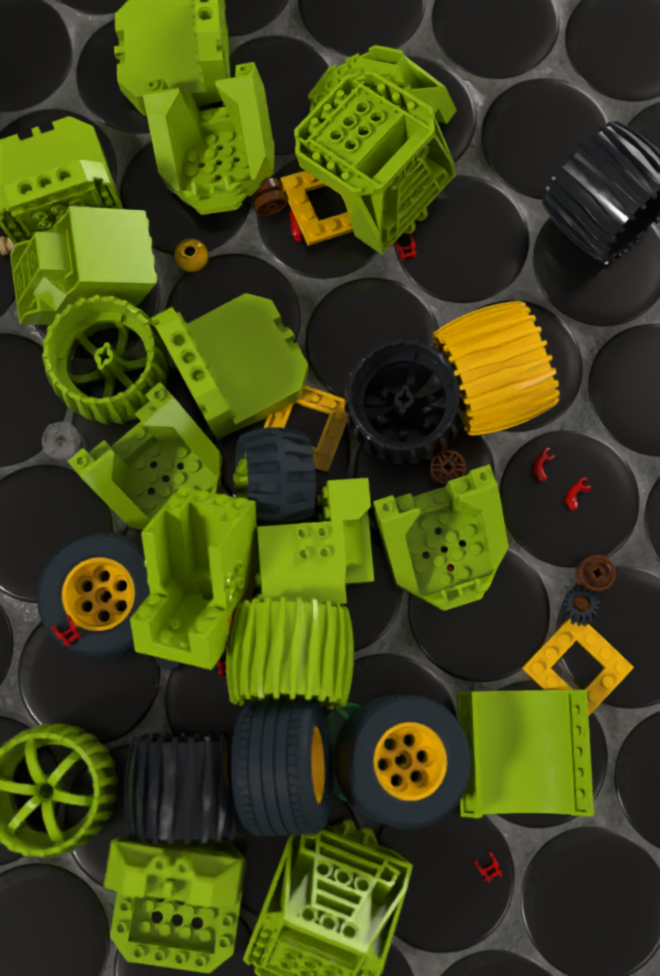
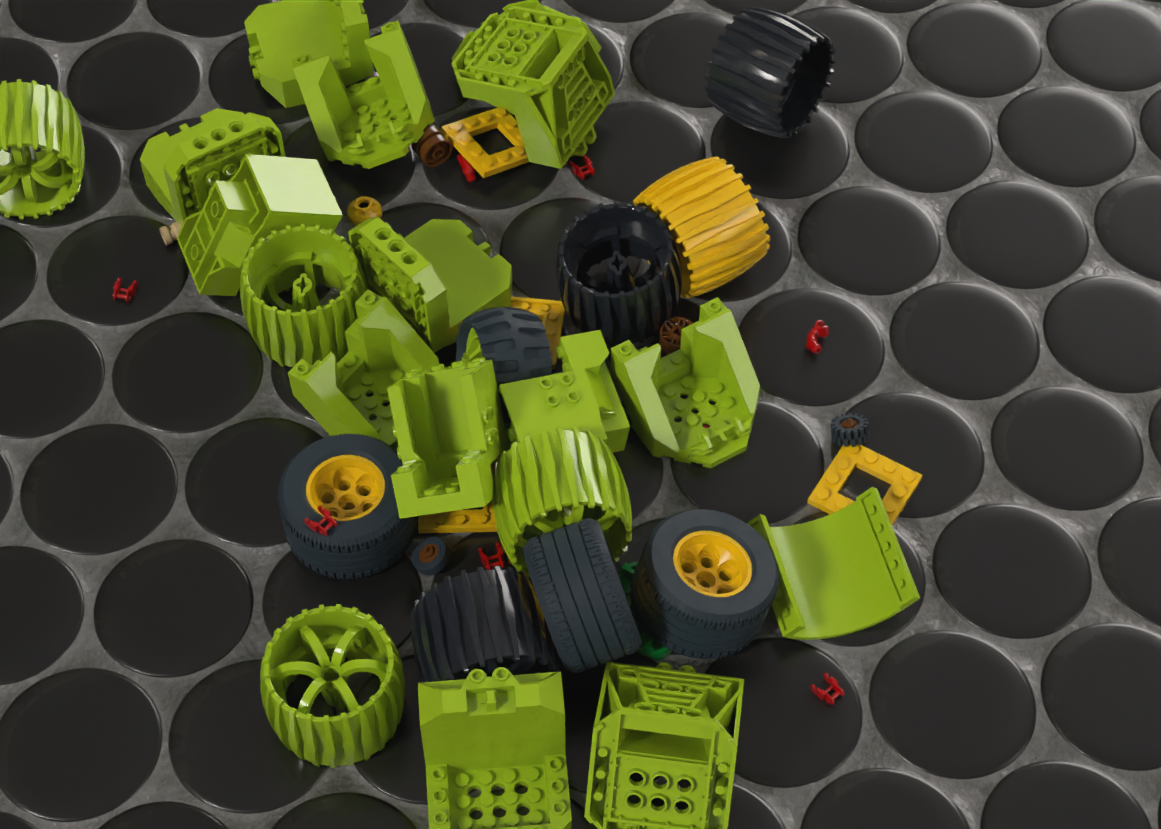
camera: 15 degrees left, 25 degrees down
clear brick [42,422,85,464] -> none
red piece [533,448,555,483] -> none
reddish brown wheel [575,555,616,593] -> none

